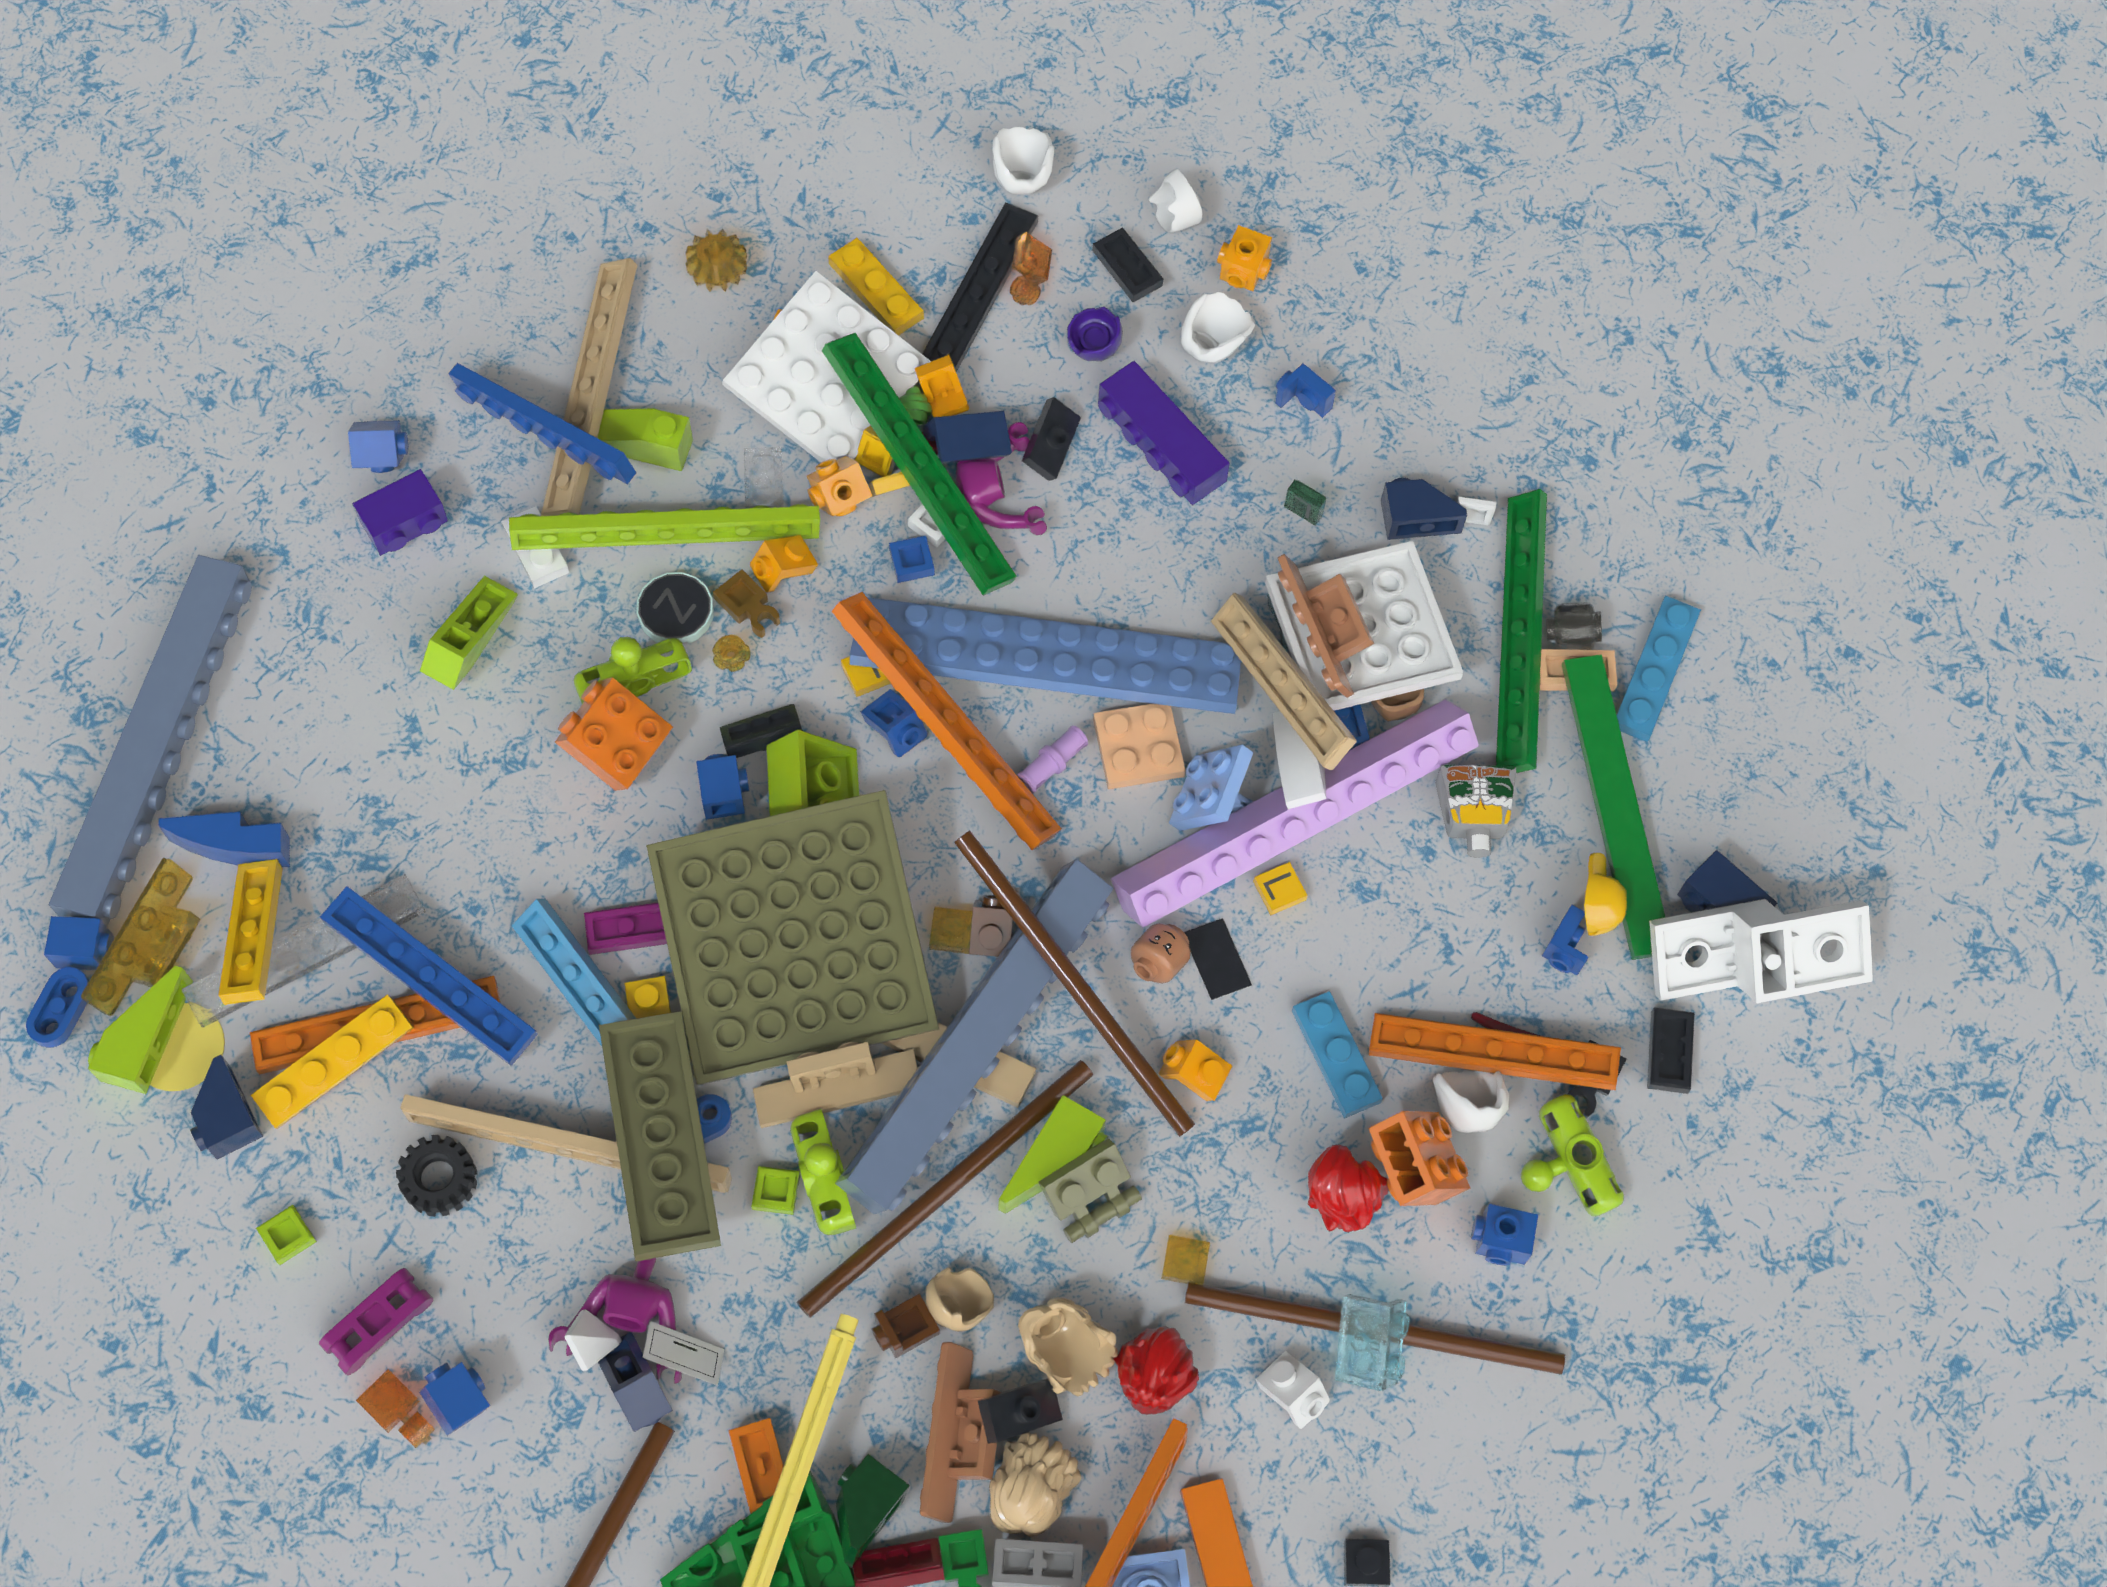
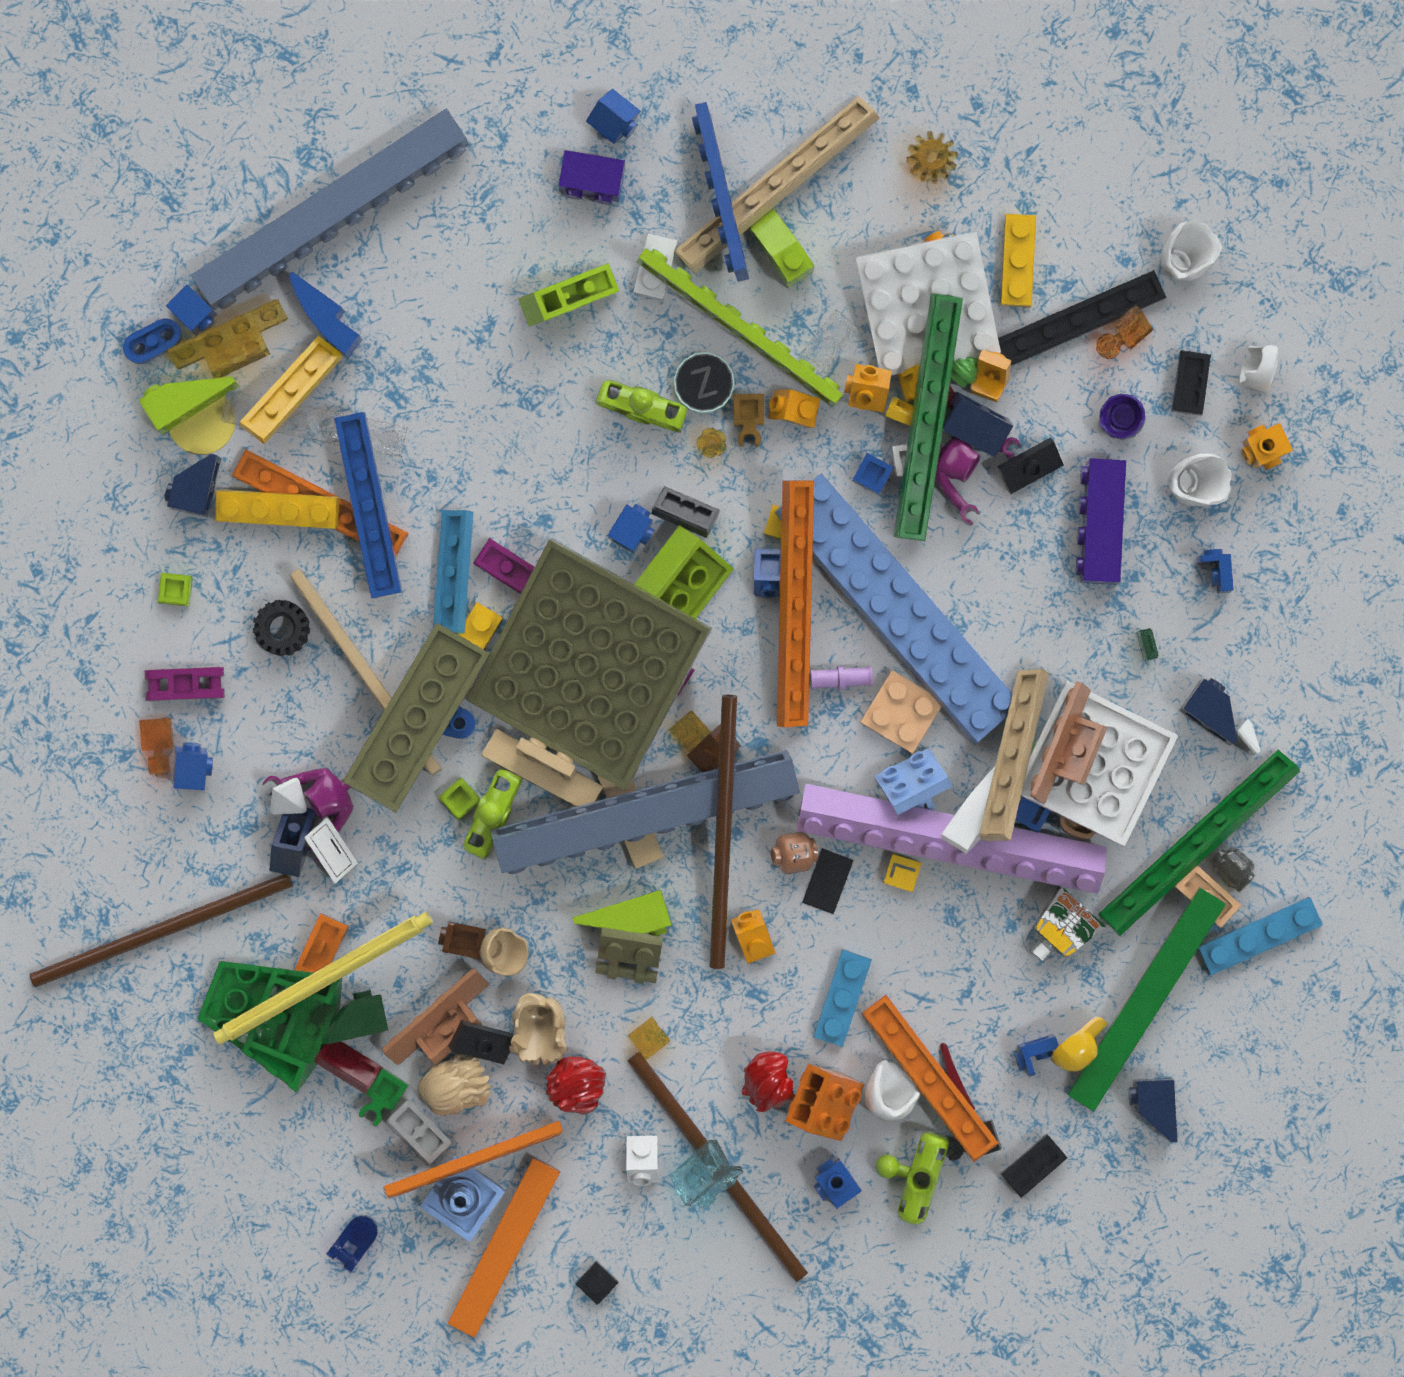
camera: 45 degrees right, 20 degrees up
orange brick [555,677,673,791] -> none
reddish brown piece [797,1060,1093,1318] -> none
white bracket [1649,899,1873,1003] -> none

